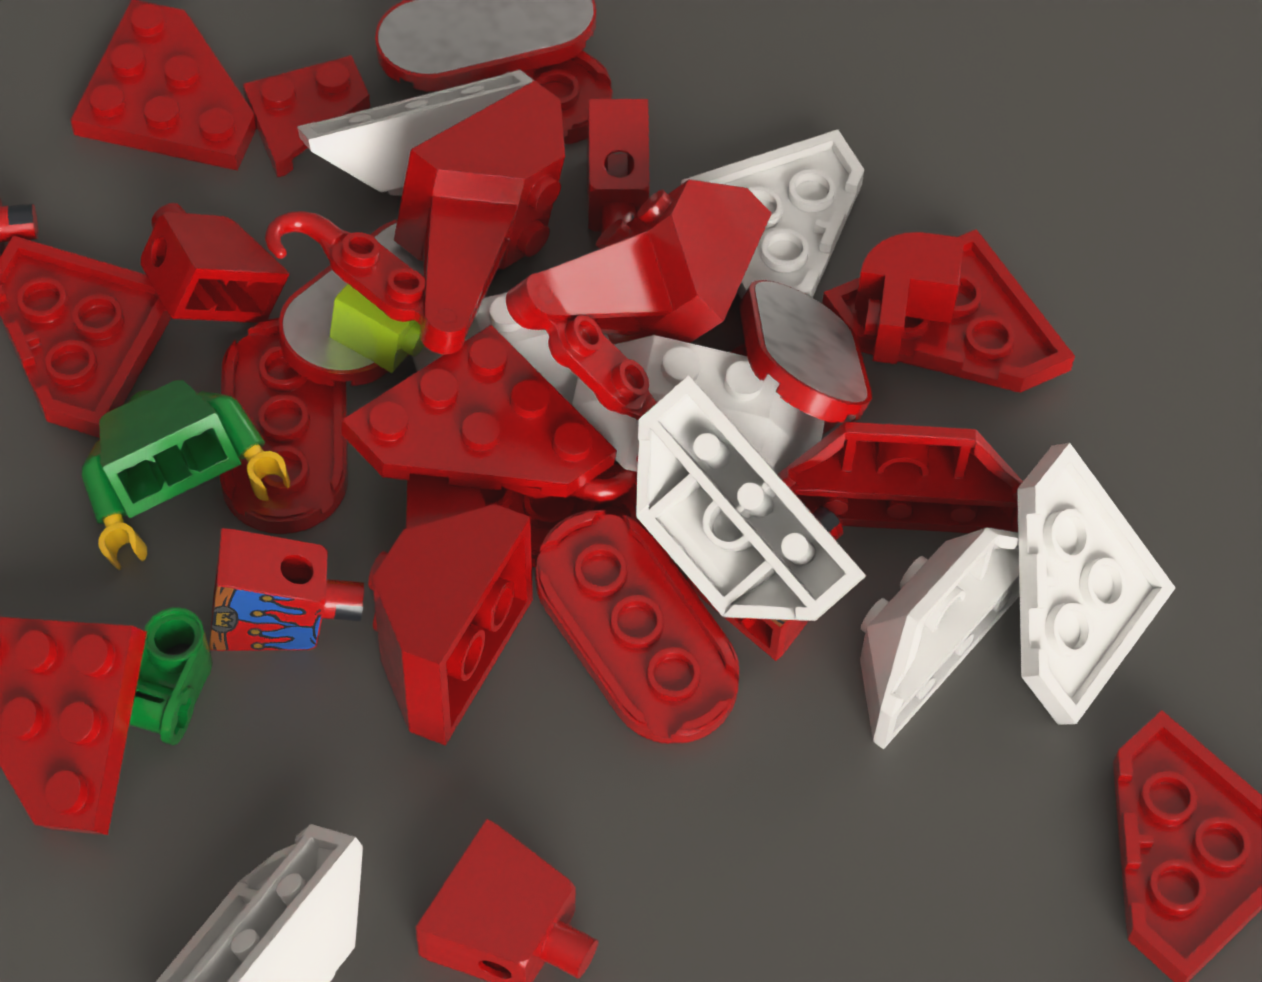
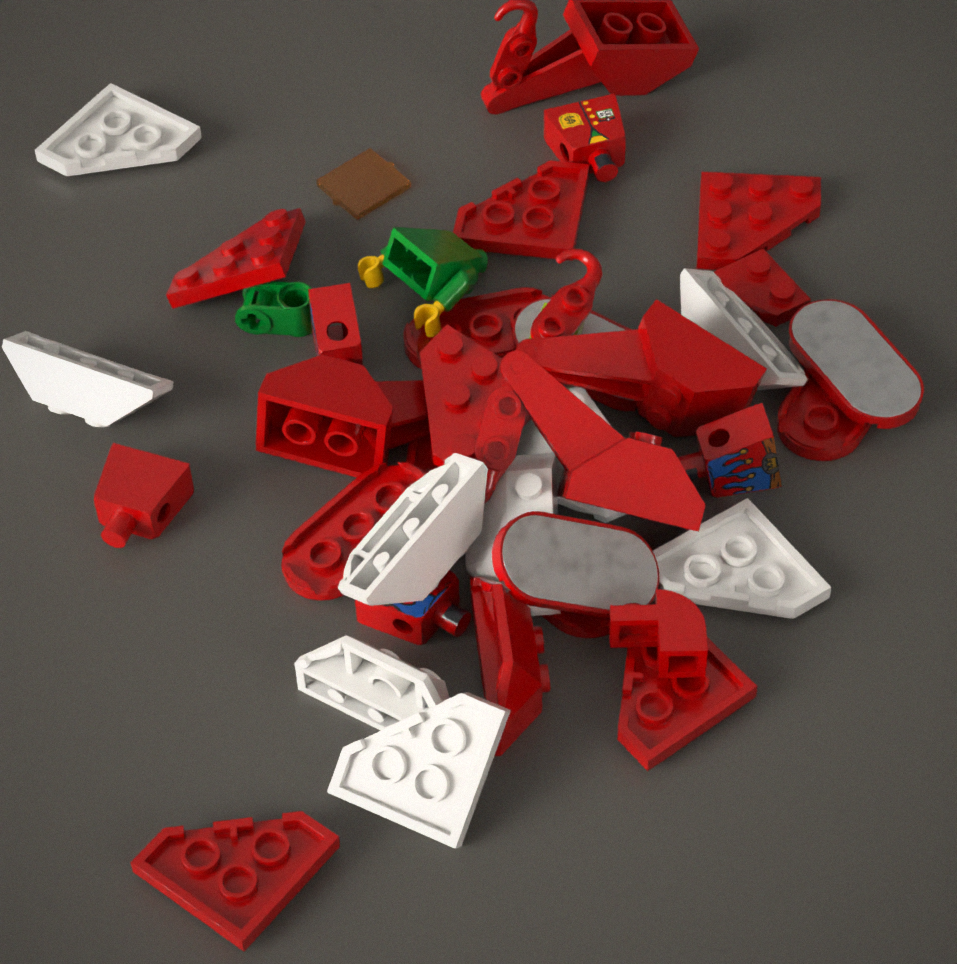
camera: 85 degrees right, 5 degrees down
red torso [140,203,290,323] -> none

